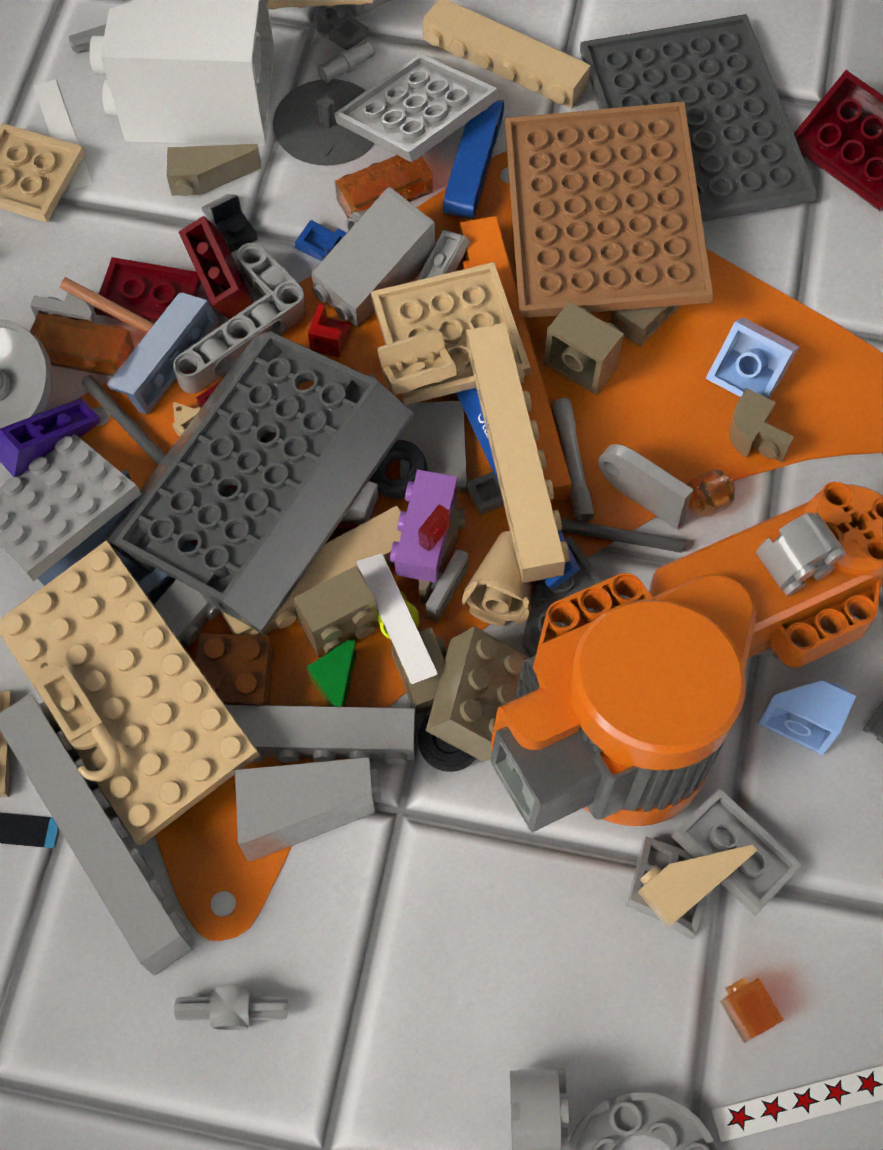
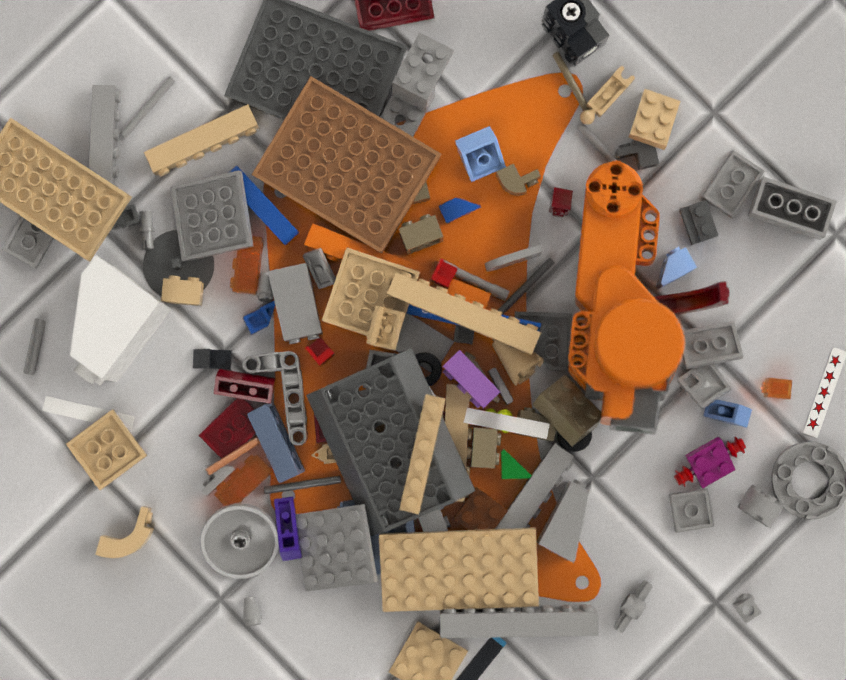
camera: 55 degrees left, 20 degrees up
tan plate [34,657,121,781] -> none
dark tan slope [167,144,261,196] -> none
clear red tile [418,504,450,551] -> none
tan slope [638,844,758,928] -> none
clear orange head [687,469,735,517] -> none
light grey brick [756,512,847,596] -> none
none -> tan brick [161,275,204,306]
none -> light grey bracket [380,32,454,137]
none -> tan plate [399,394,446,514]
none -> red panel [431,258,457,289]
none -> blue slope [439,198,481,223]
none -> dark red slope [549,187,573,218]
none -> dark red arch [653,281,730,315]
none -> light grey tile [669,488,714,533]
none -> magenta plate [673,436,746,489]
none -> medium blue slope [703,400,752,428]

